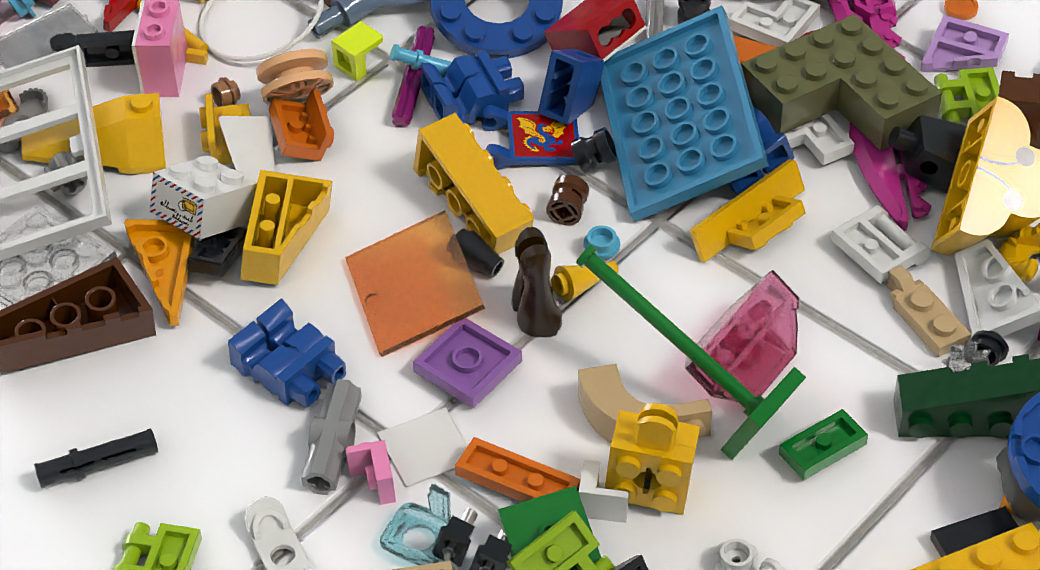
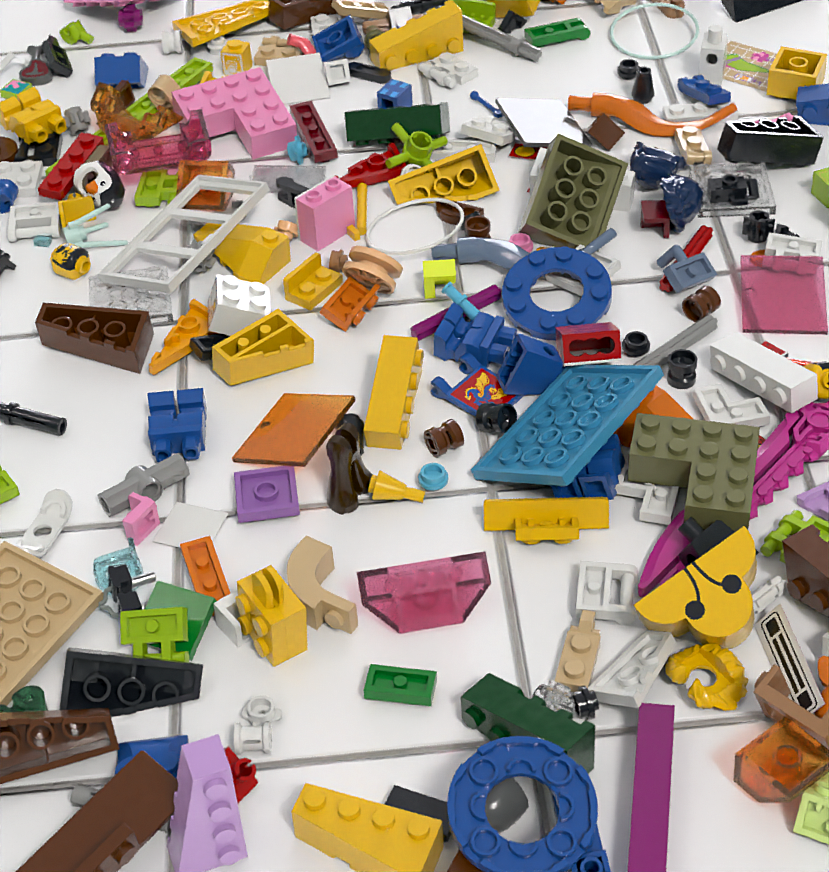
camera: 45 degrees right, 5 degrees down
white sticker [219,116,275,183] -> none
green tile [575,245,806,460] -> none
none -> light nougat plate [274,220,298,241]

